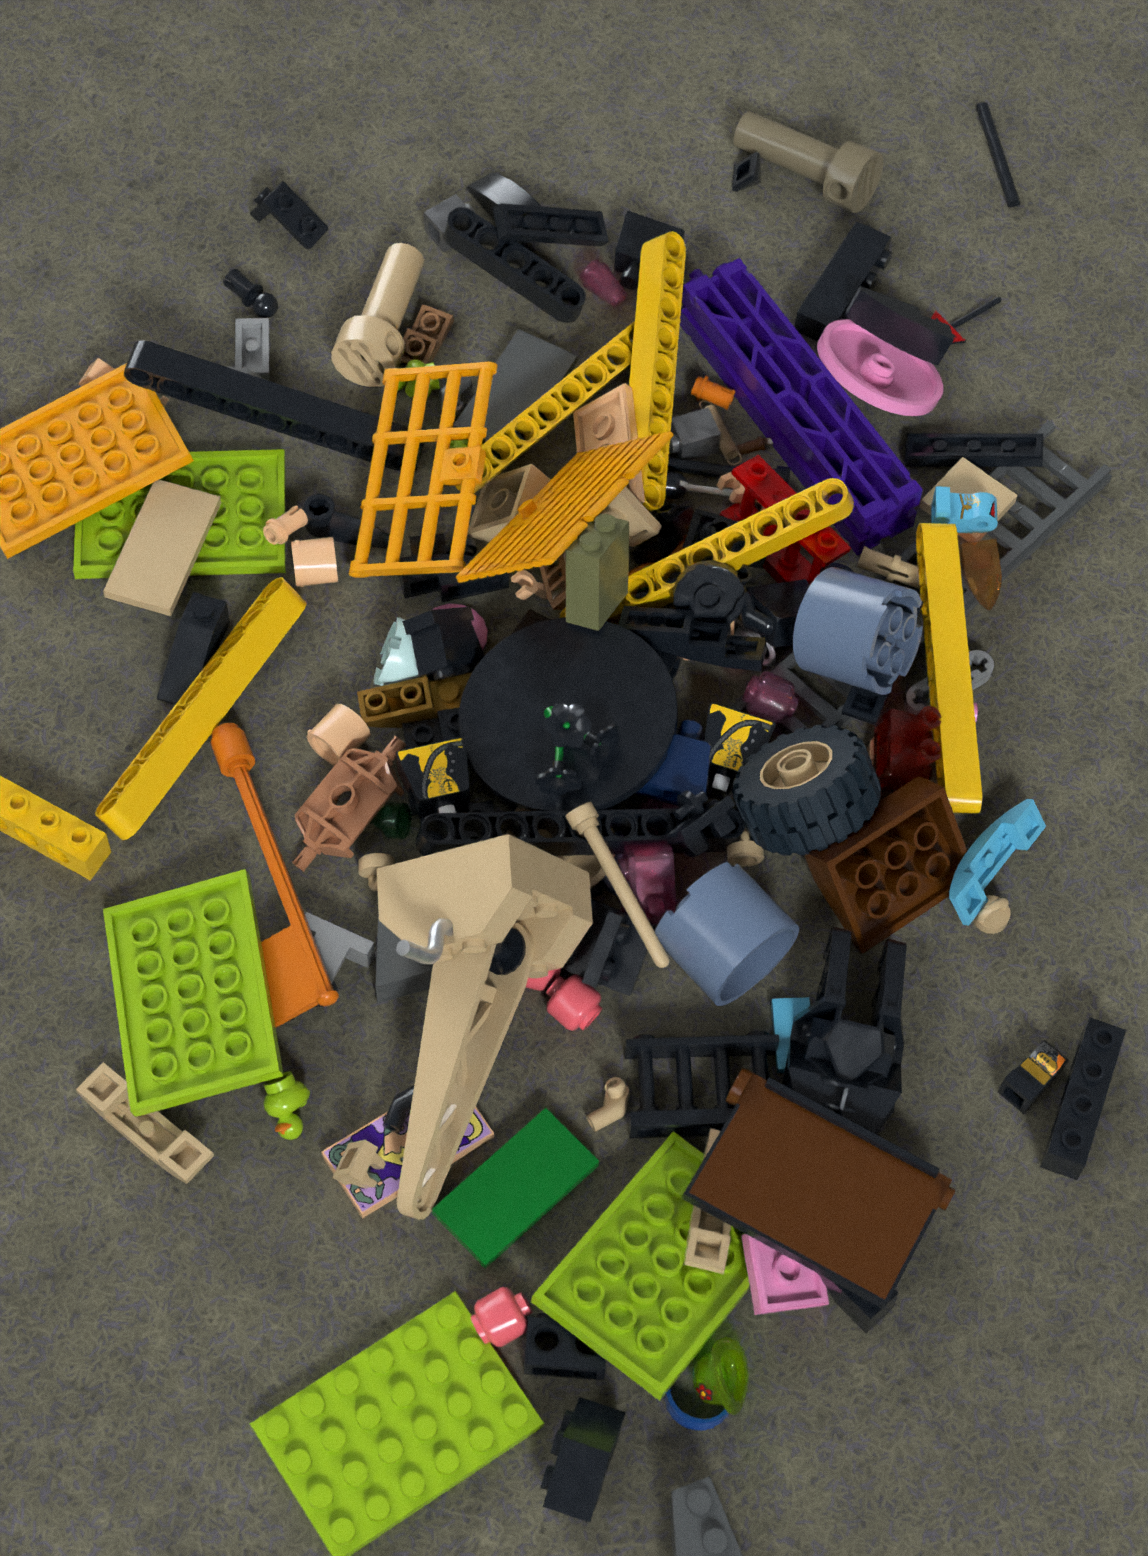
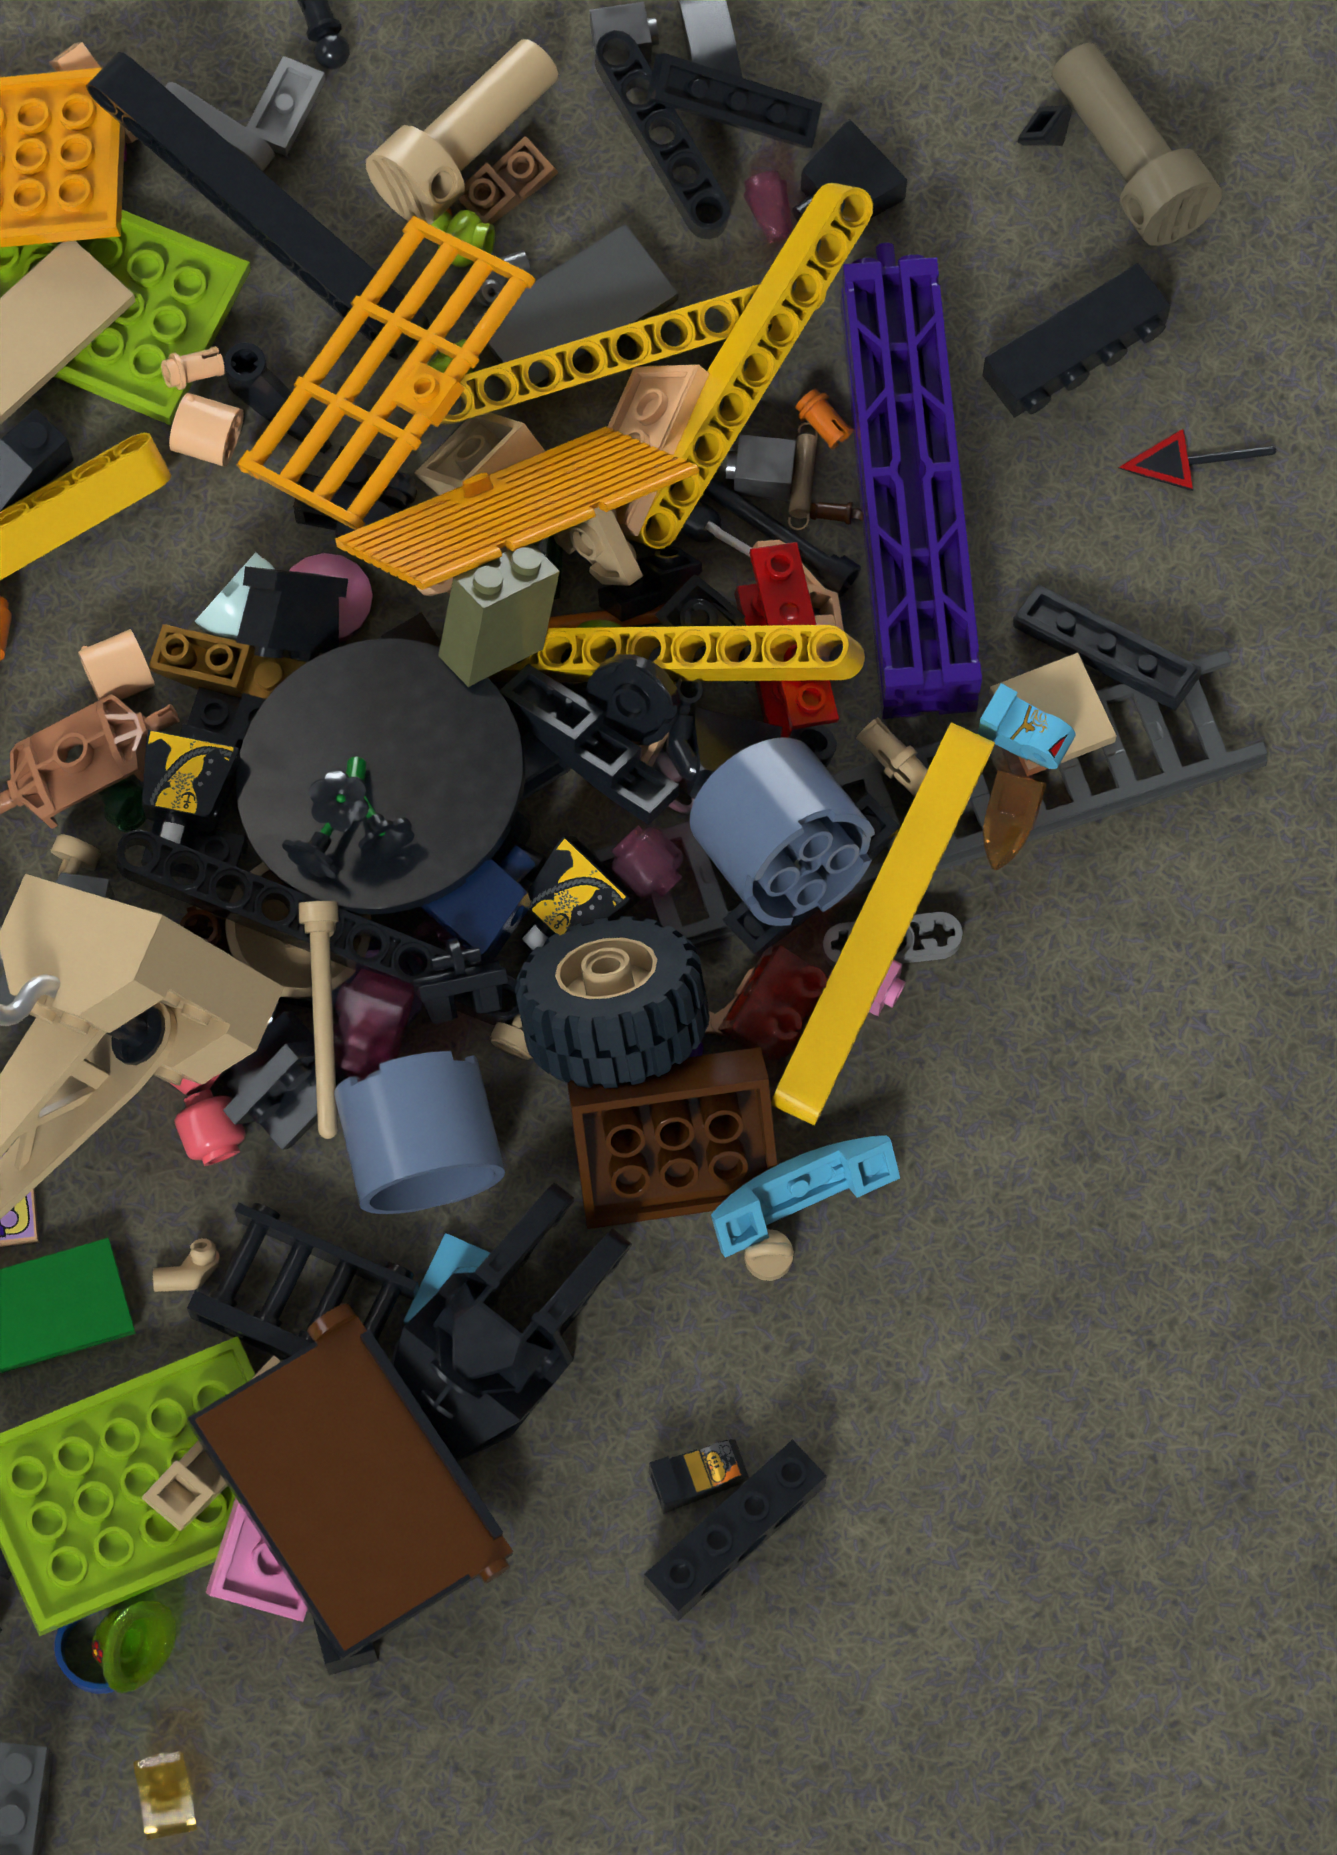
camera: 30 degrees right, 10 degrees up
bright pink dish [817,319,944,416] -> none
black slope [845,286,954,366] -> none
none -> clear yellow bracket [133,1752,198,1840]

